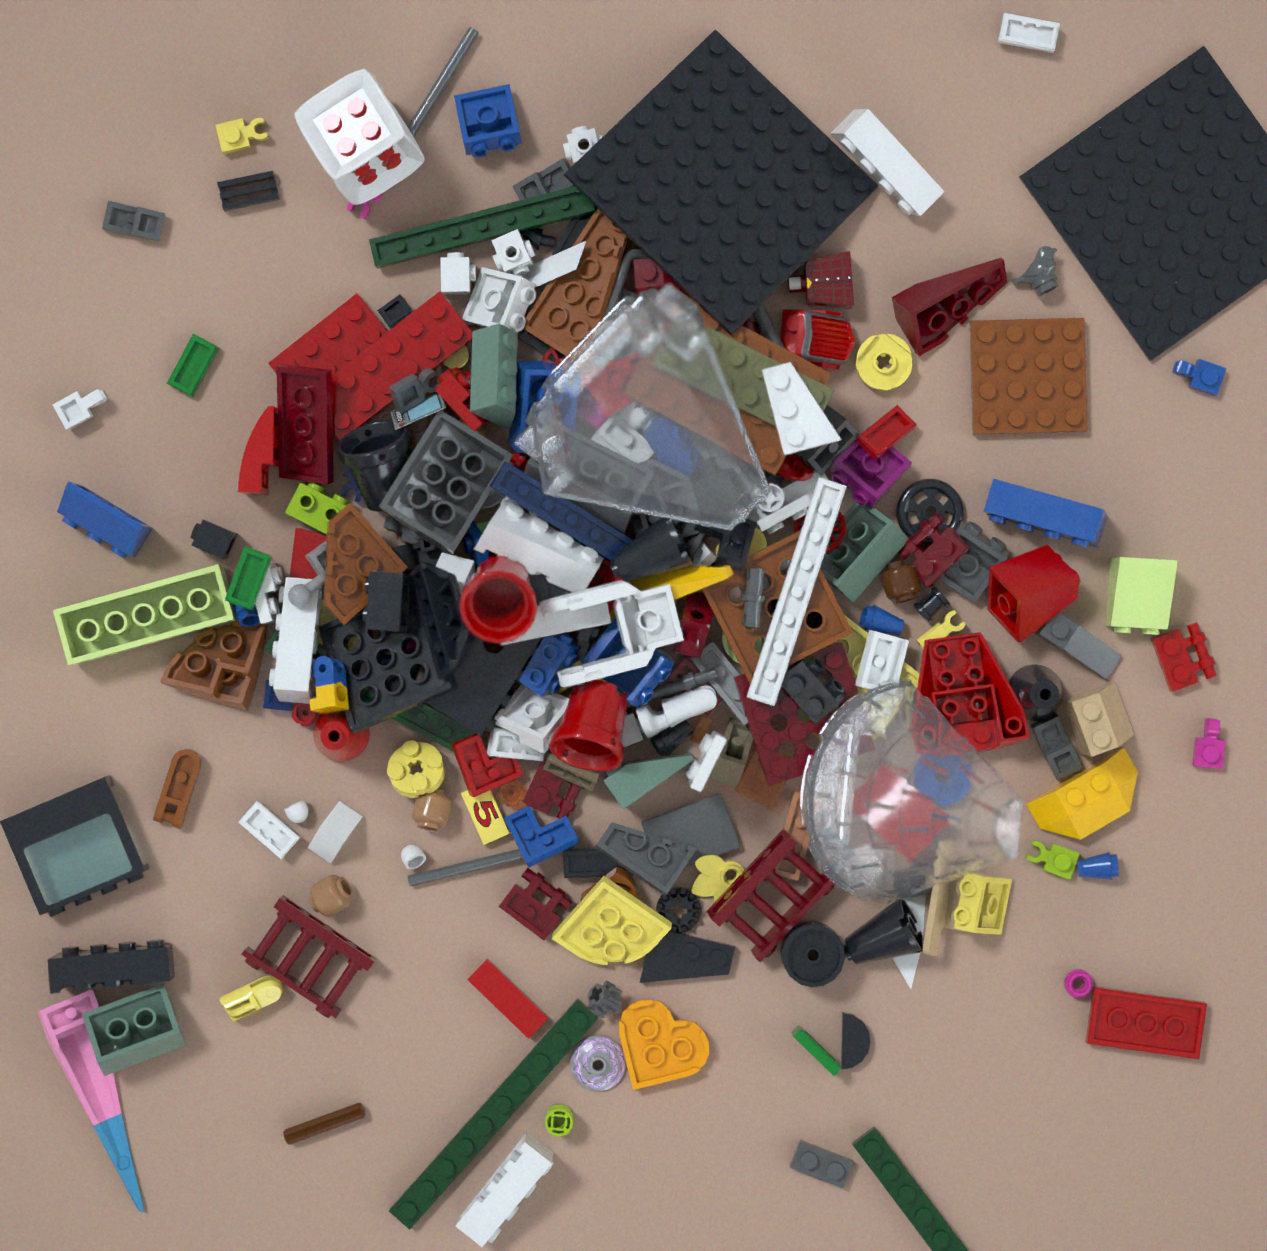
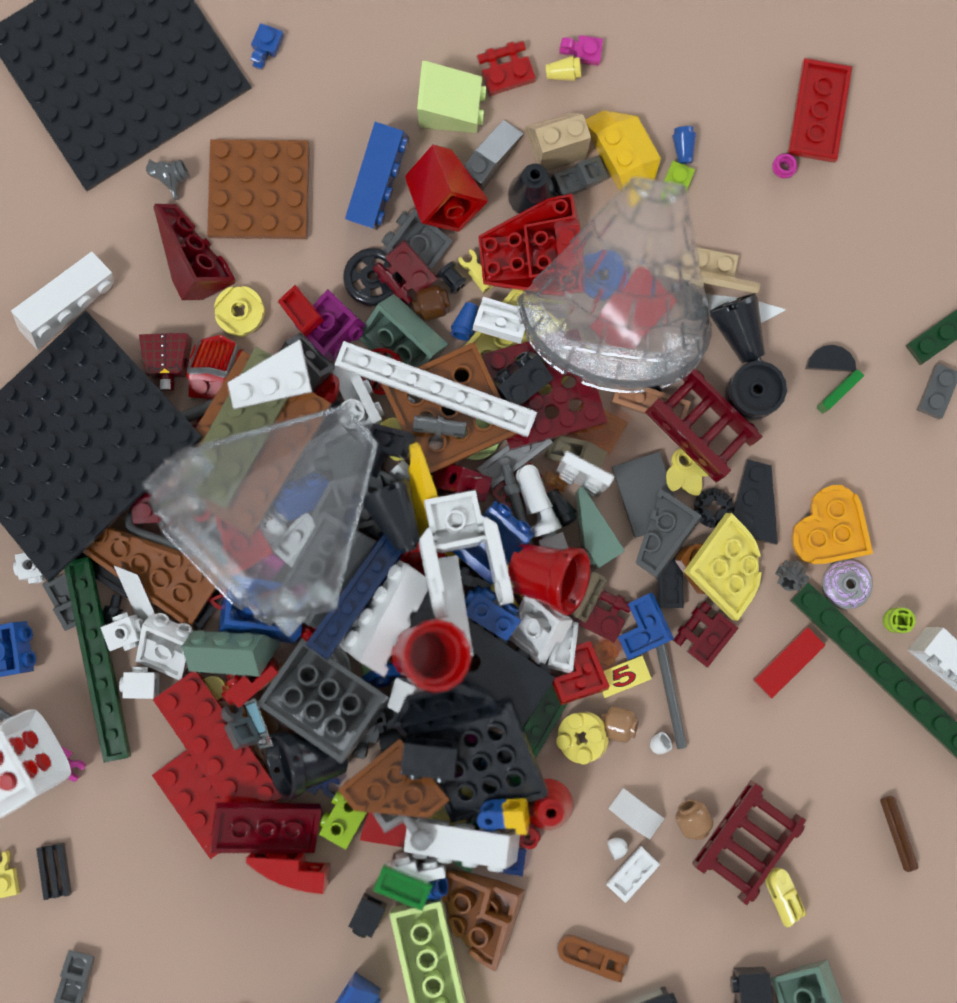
camera: 90 degrees left, 5 degrees down
green tile [167,334,219,397] -> none
black slope [377,294,413,329] -> none
light yellow plate [954,872,1012,935] -> none
none -> light yellow cone [546,56,582,81]

